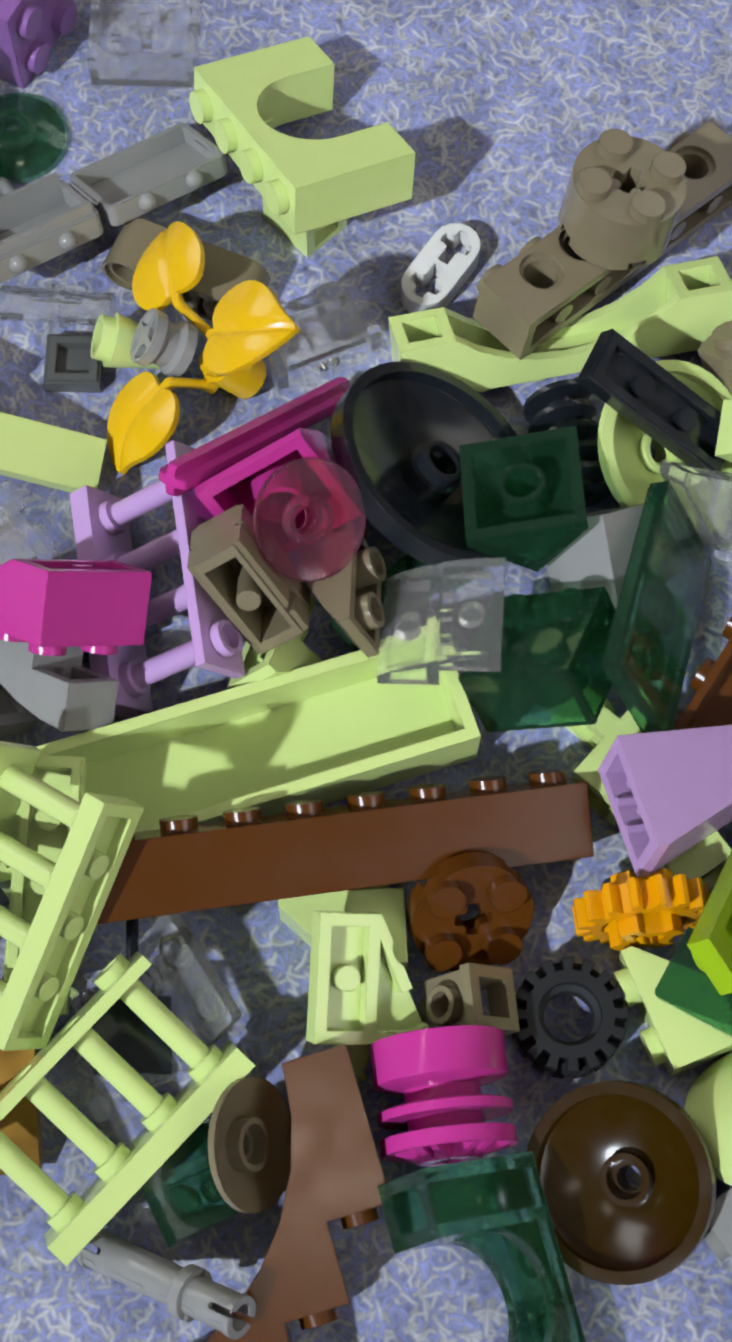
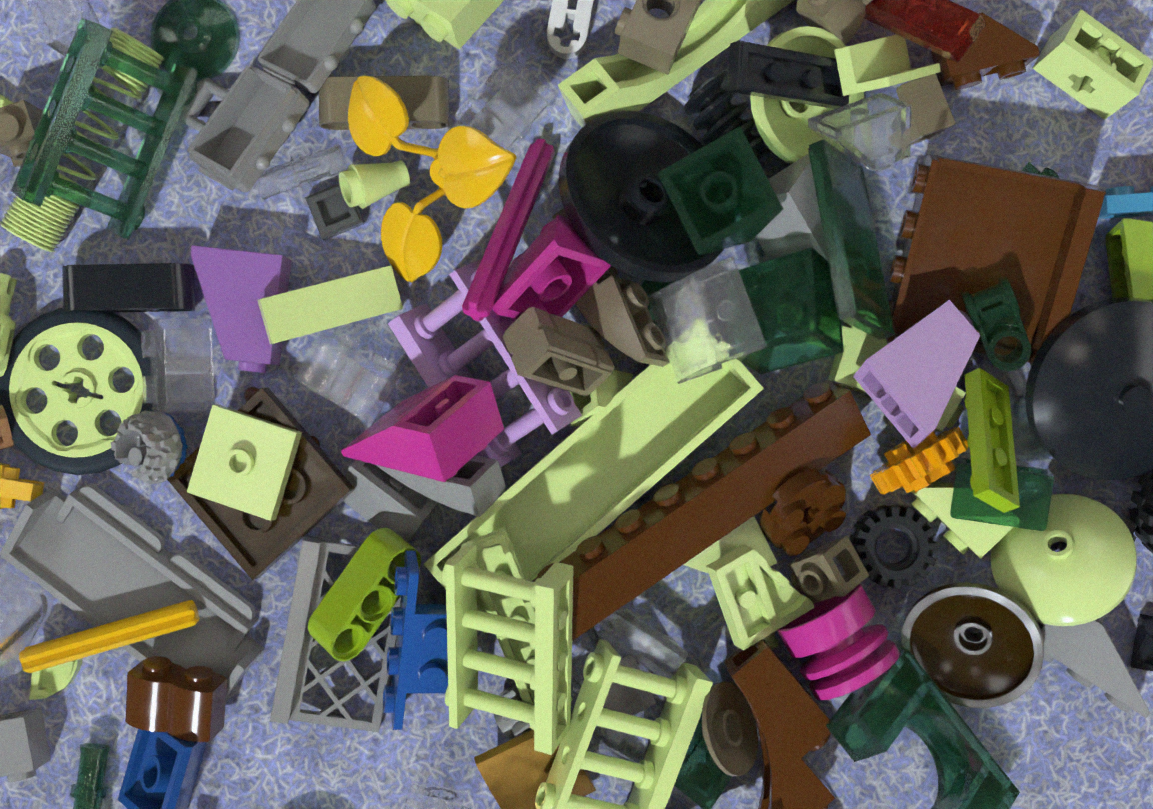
camera: 15 degrees left, 20 degrees up
light grey wheel [130,308,199,377] -> none
clear pink dish [253,457,366,582] -> none

